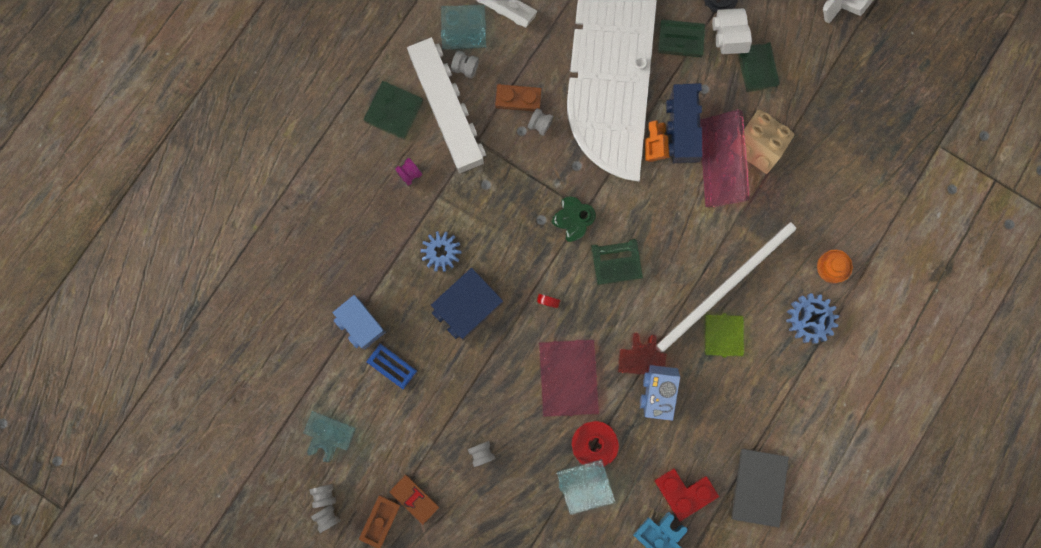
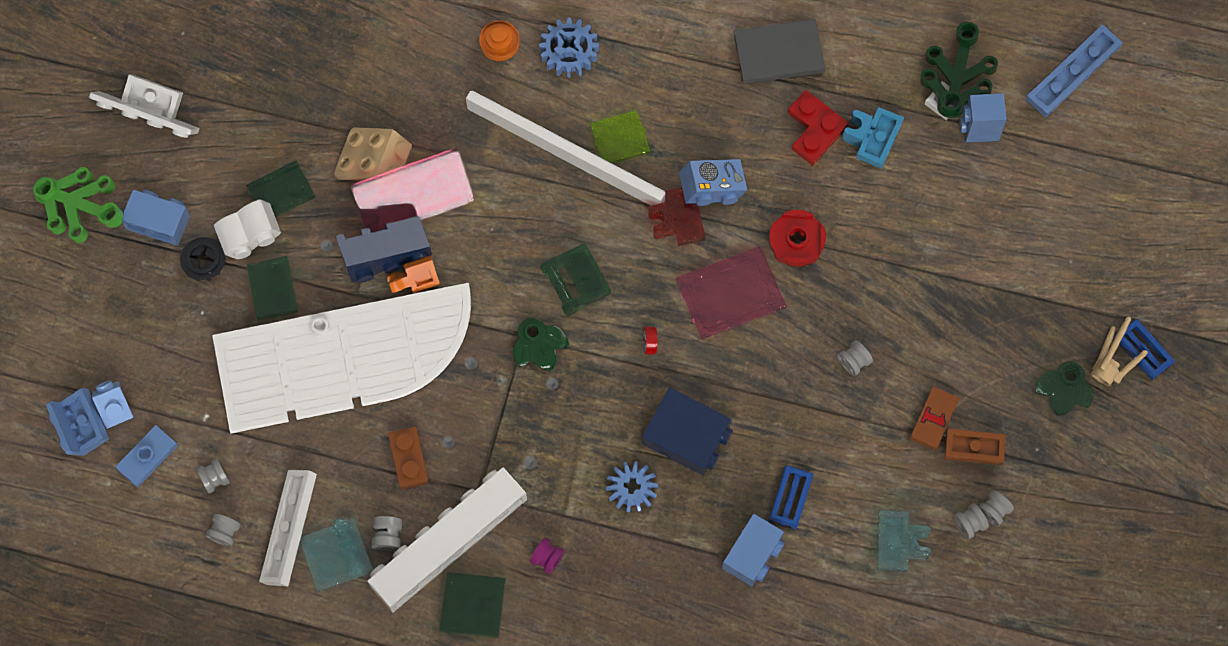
camera: 105 degrees left, 10 degrees down
light grey wheel [528,108,554,136] -> none
clear light blue hinge [557,459,615,515] -> none

